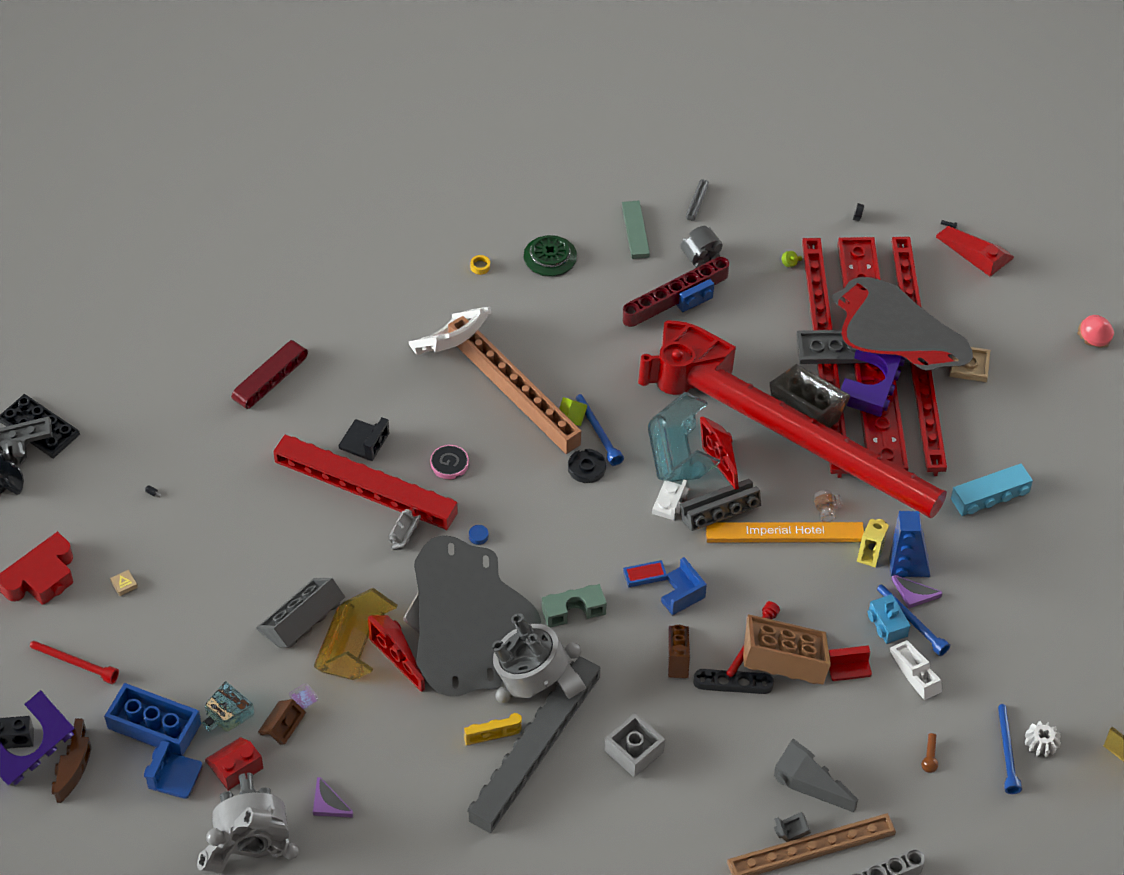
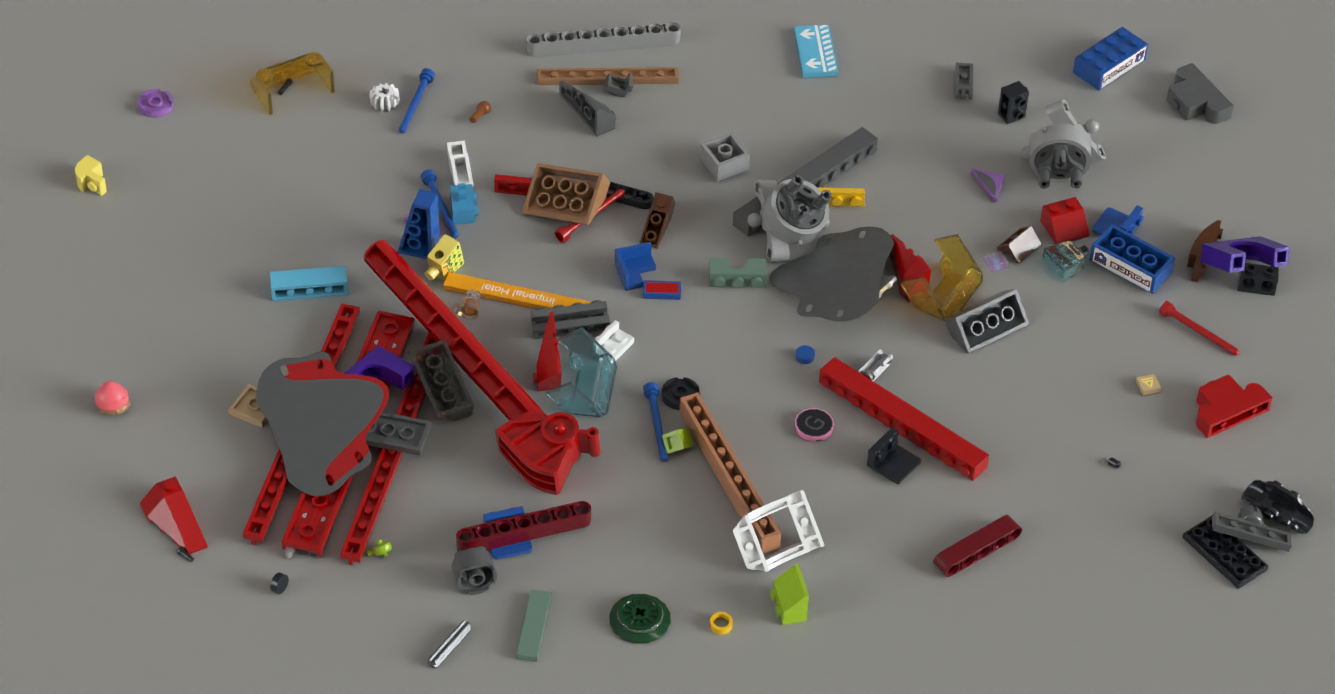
camera: 165 degrees left, 5 degrees down
none -> lime slope [770,564,809,625]

